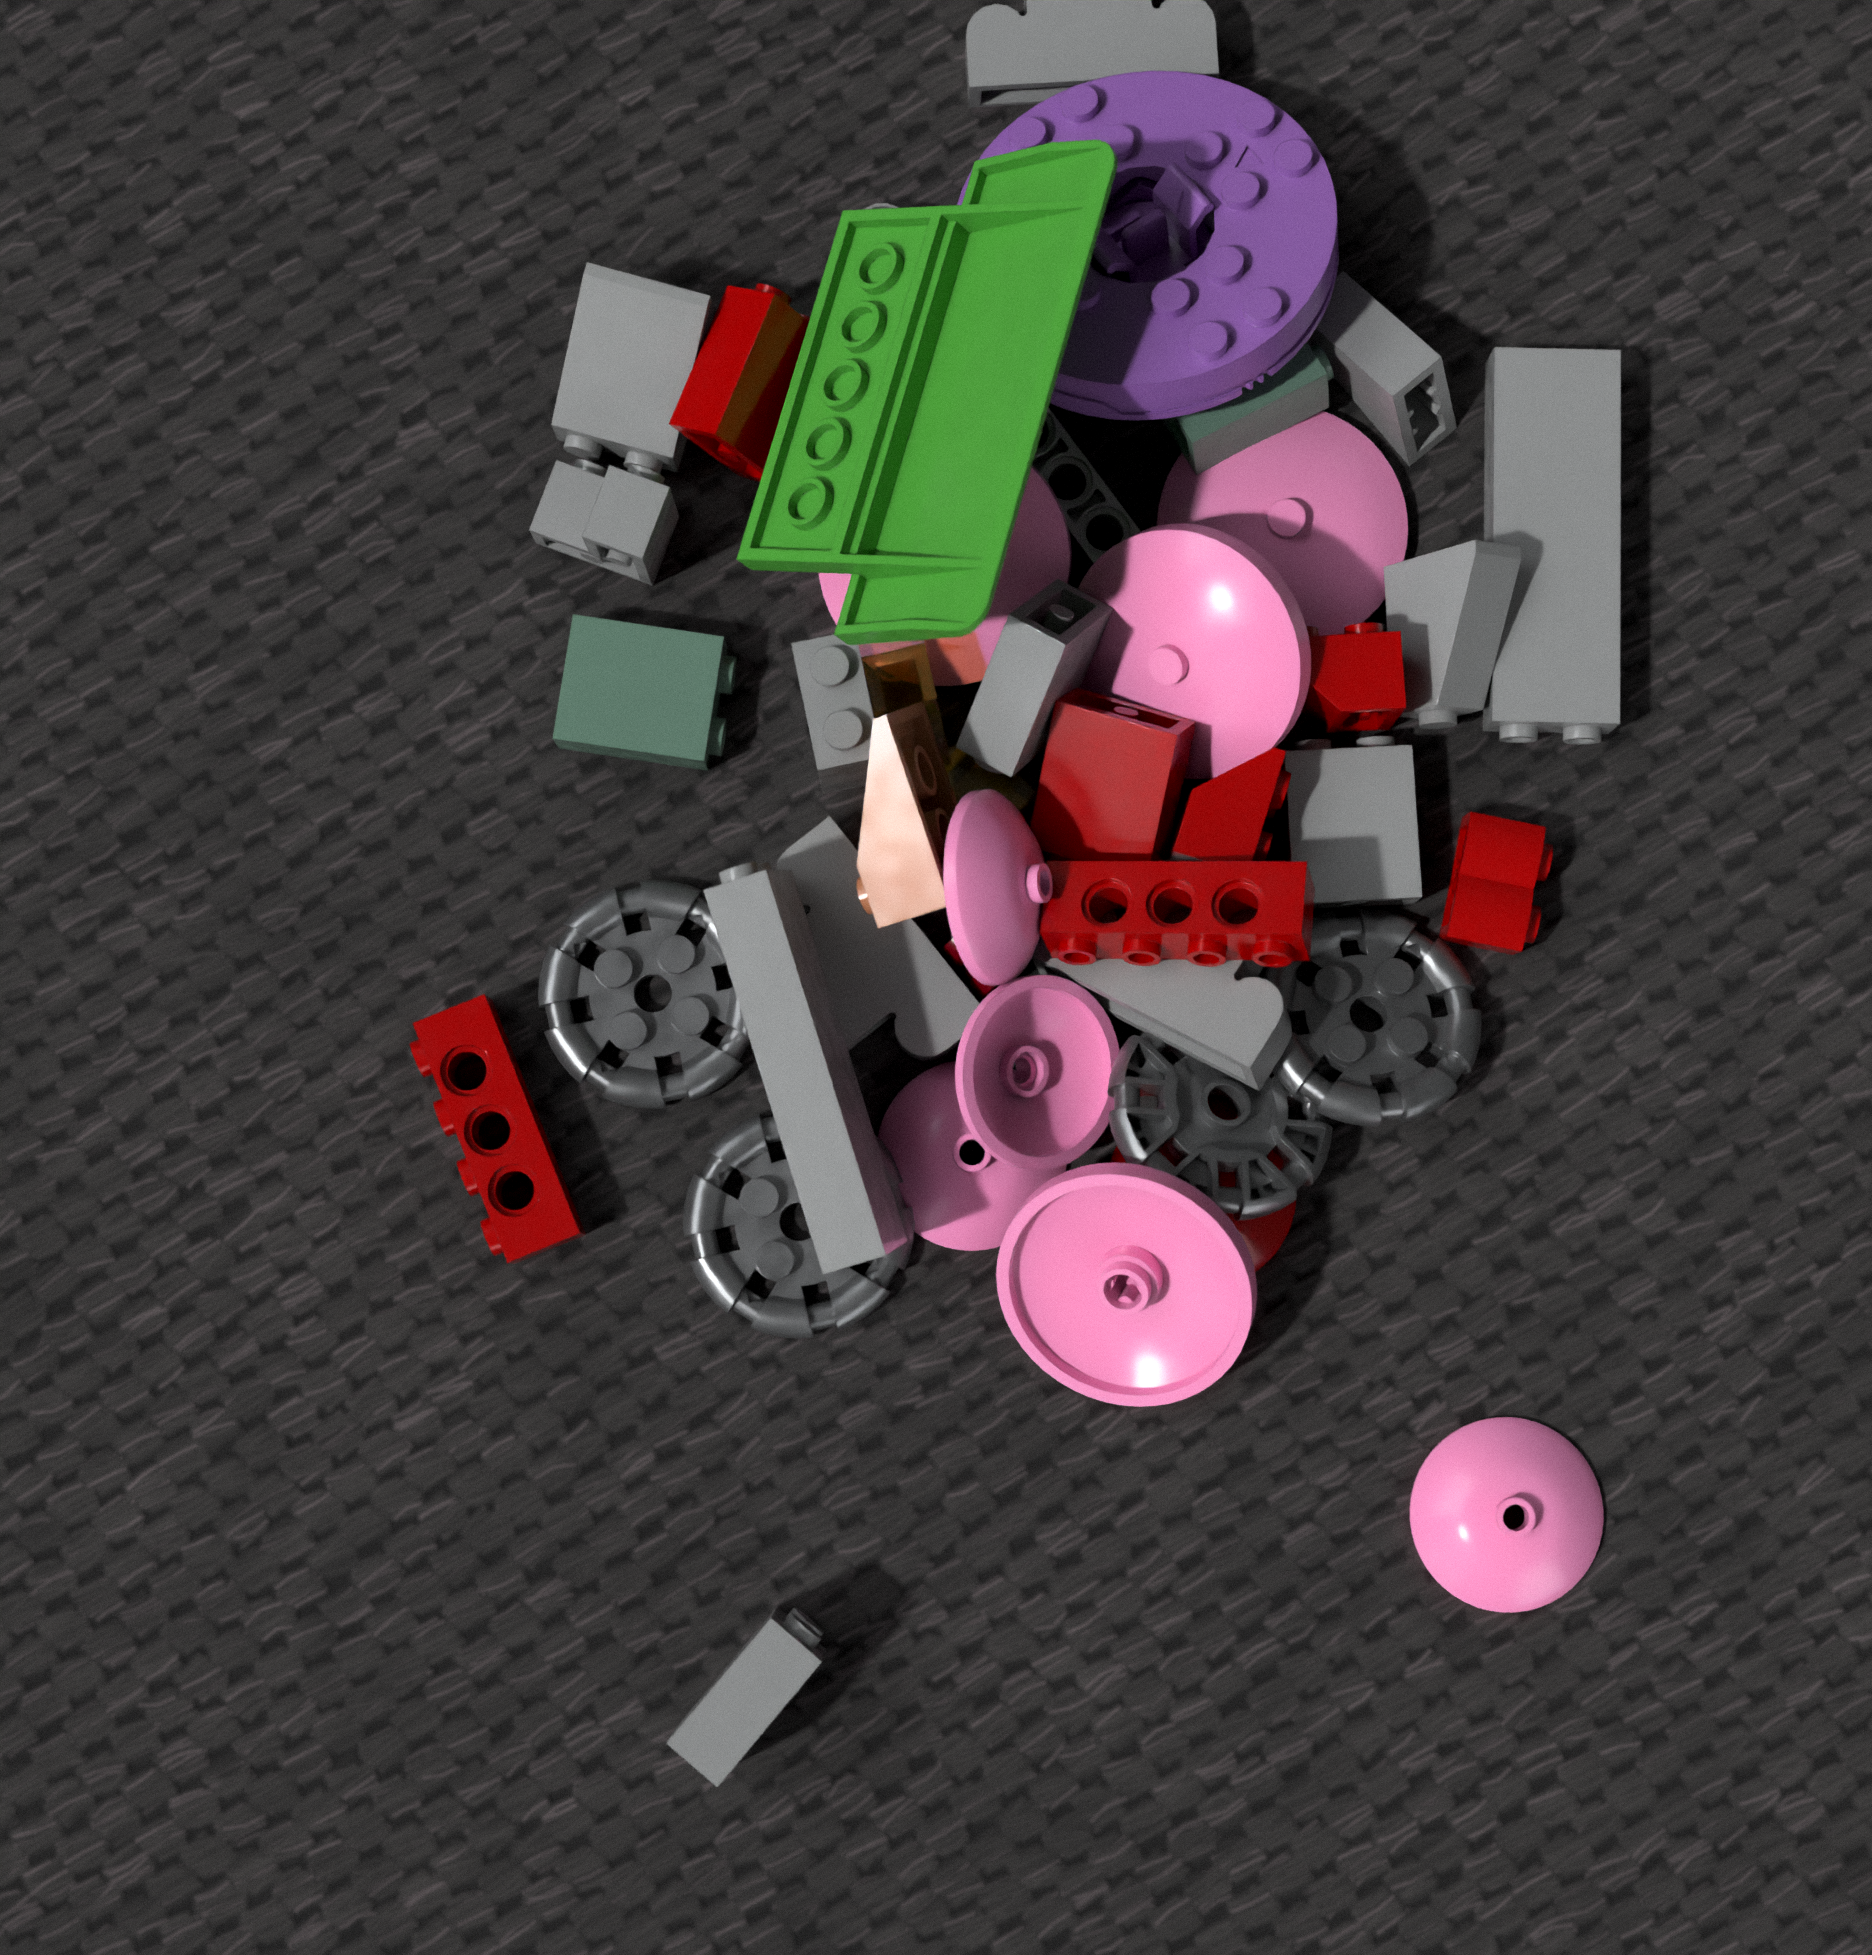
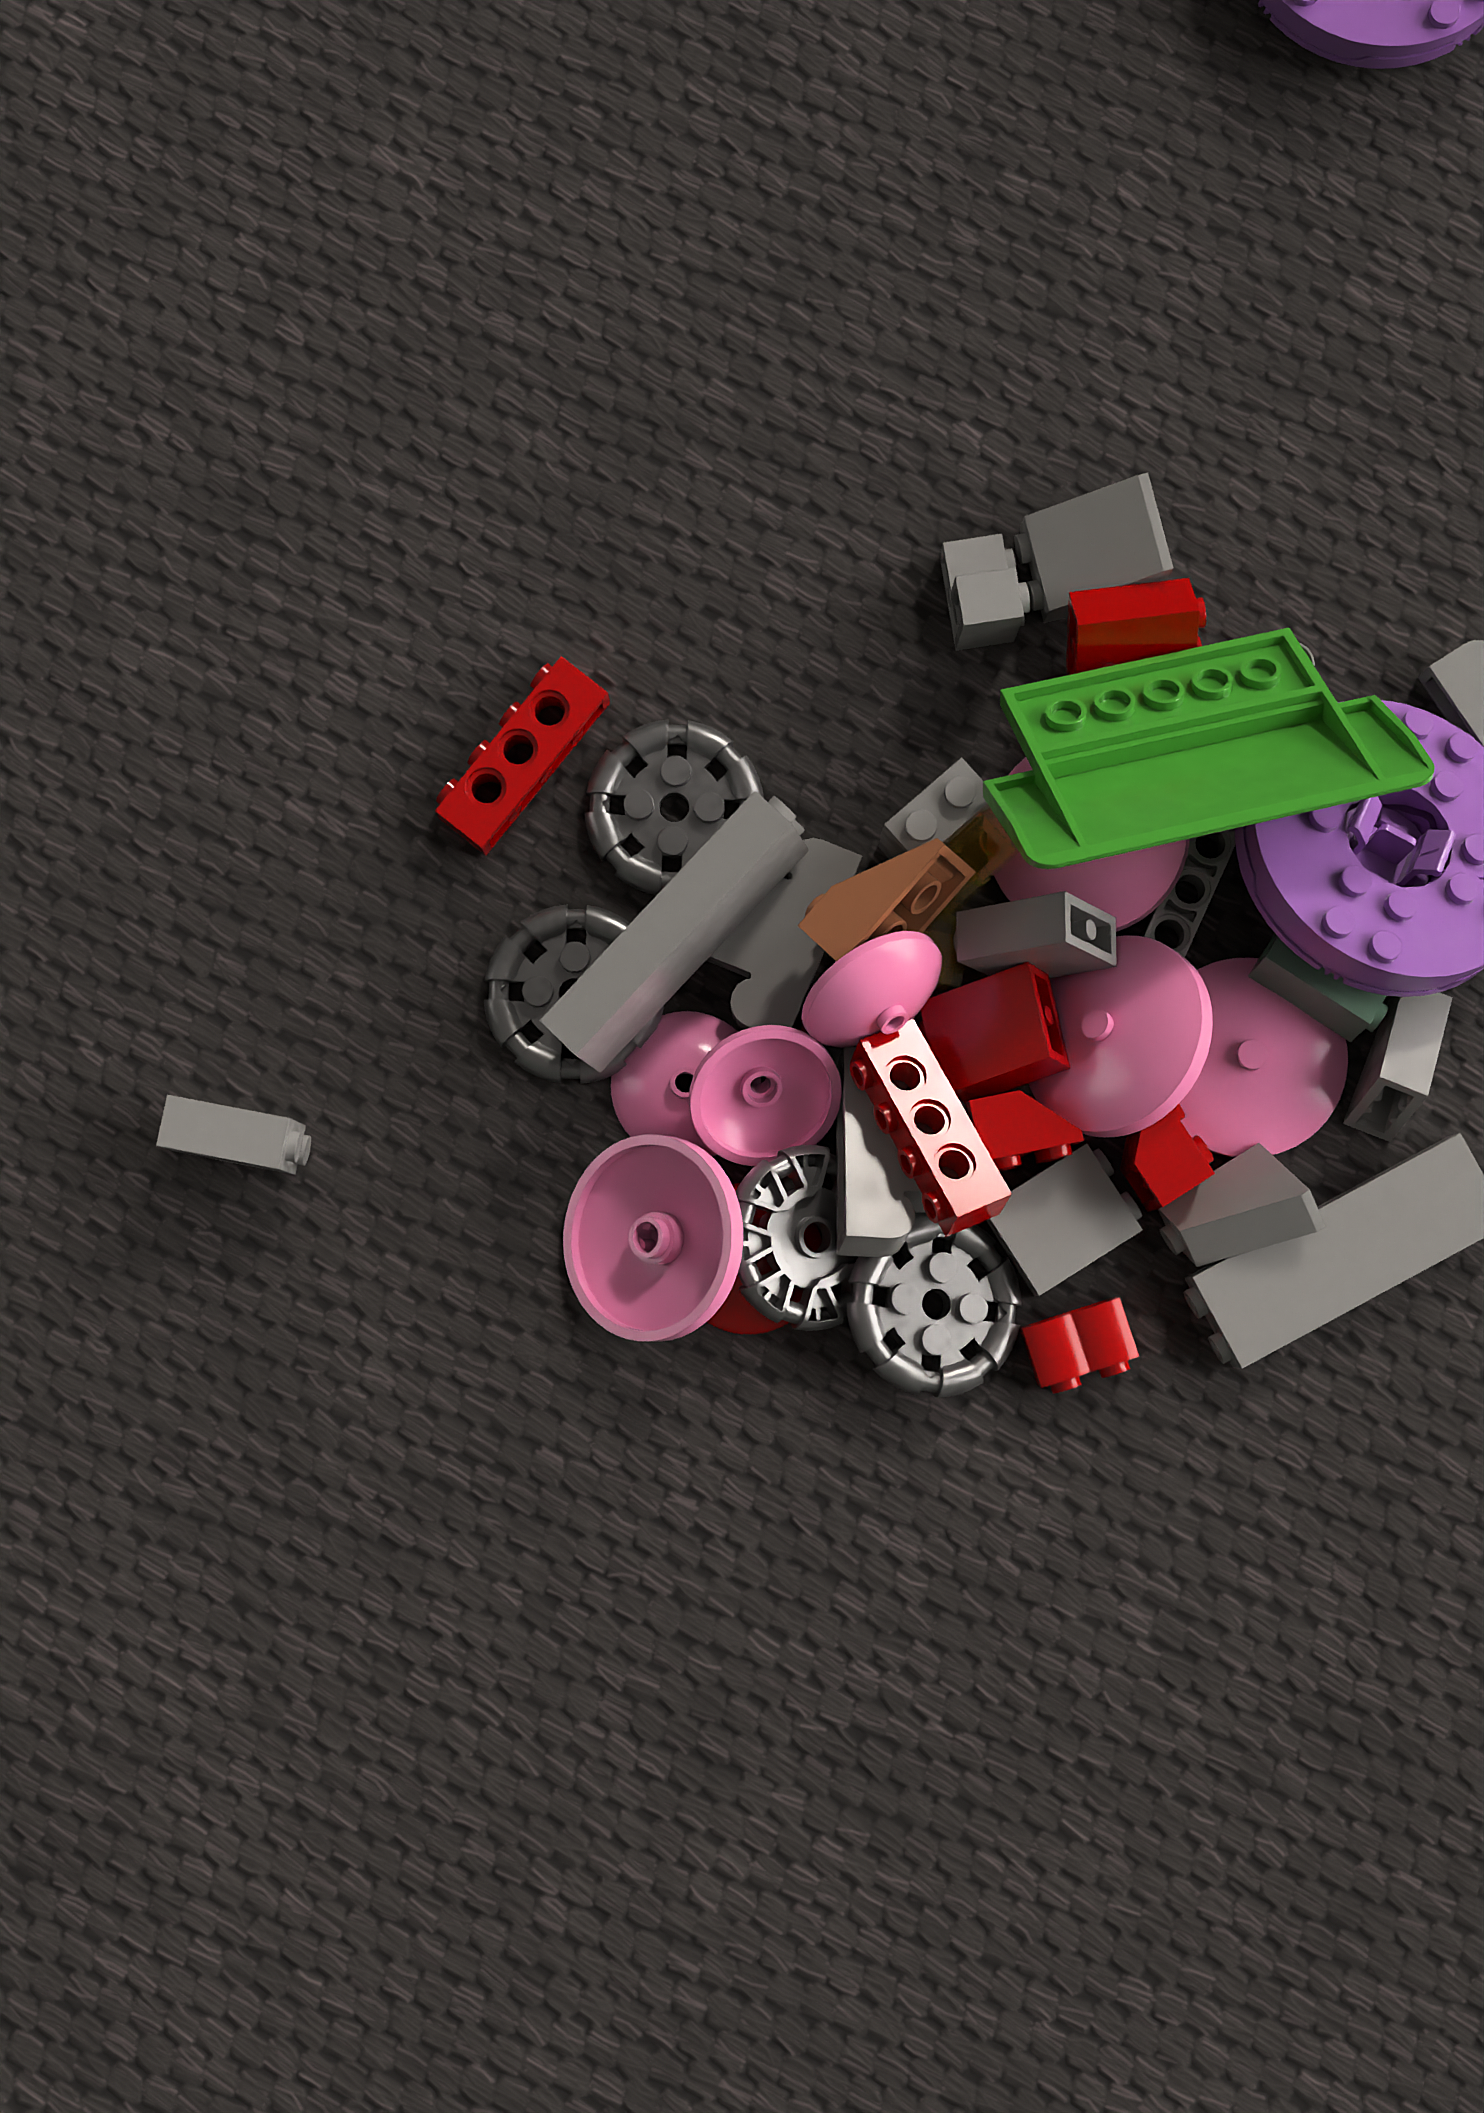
camera: 60 degrees right, 0 degrees up
sand green brick [552,614,737,771] -> none
bright pink dish [1409,1417,1604,1613] -> none

